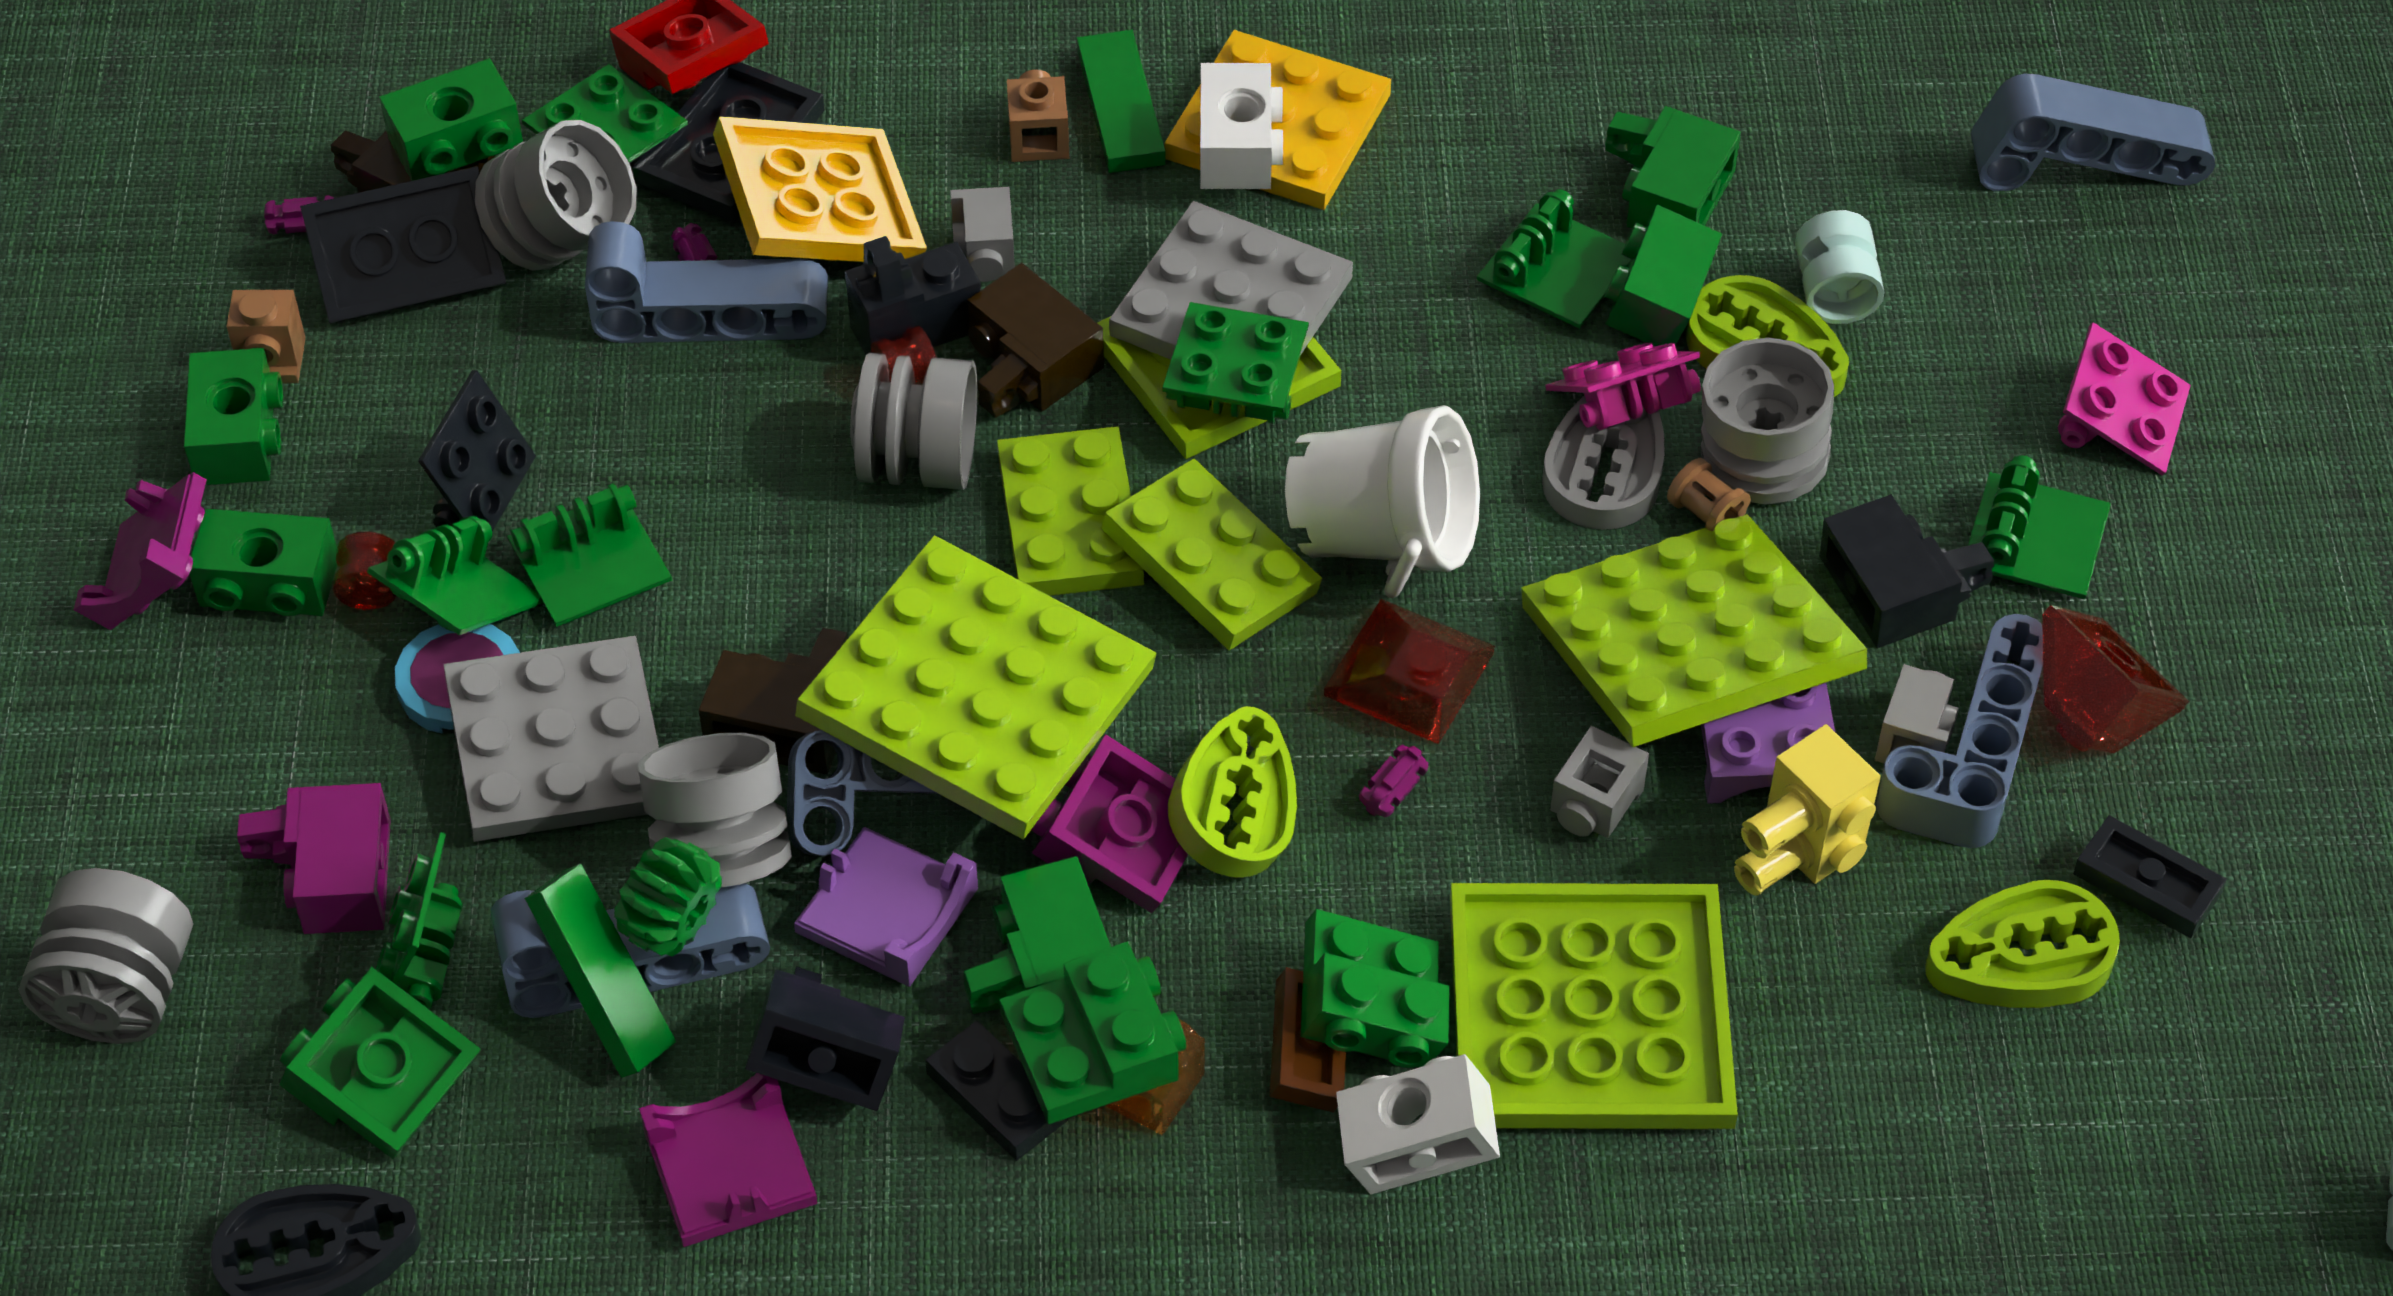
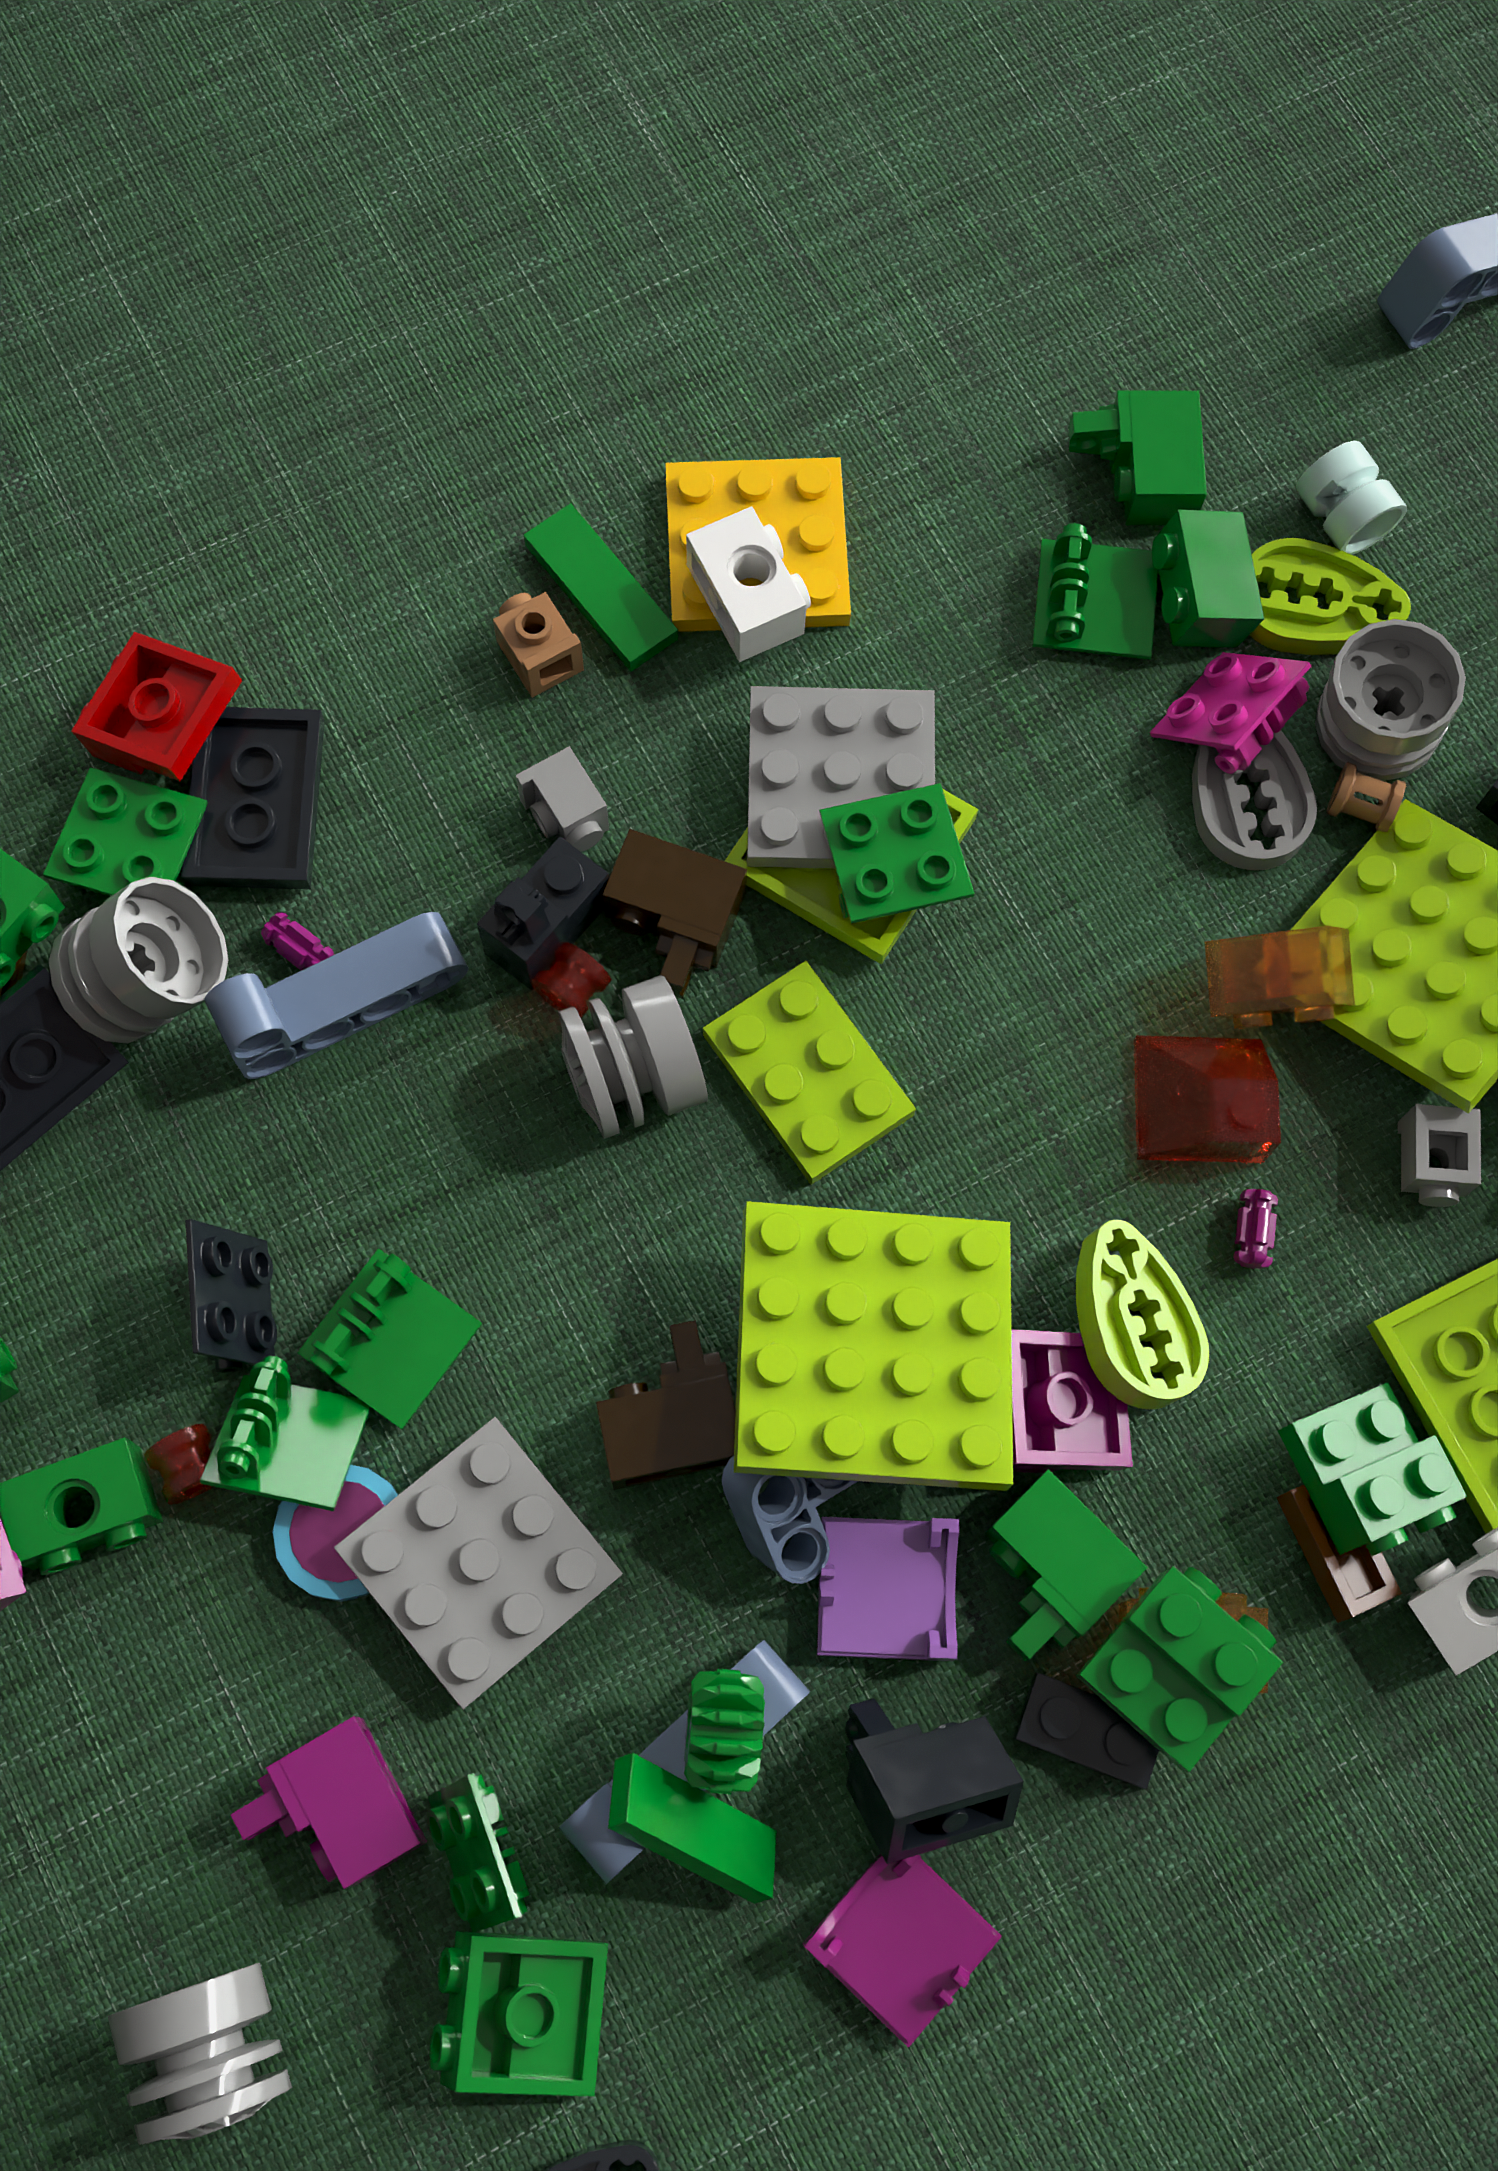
camera: 30 degrees left, 20 degrees up
light grey wheel [638,733,792,887] -> none
yellow plate [713,117,927,262] -> none
lime plate [1101,458,1322,651] -> none
white piece [1285,405,1480,598] -> none
none -> clear orange brick [1204,926,1355,1029]

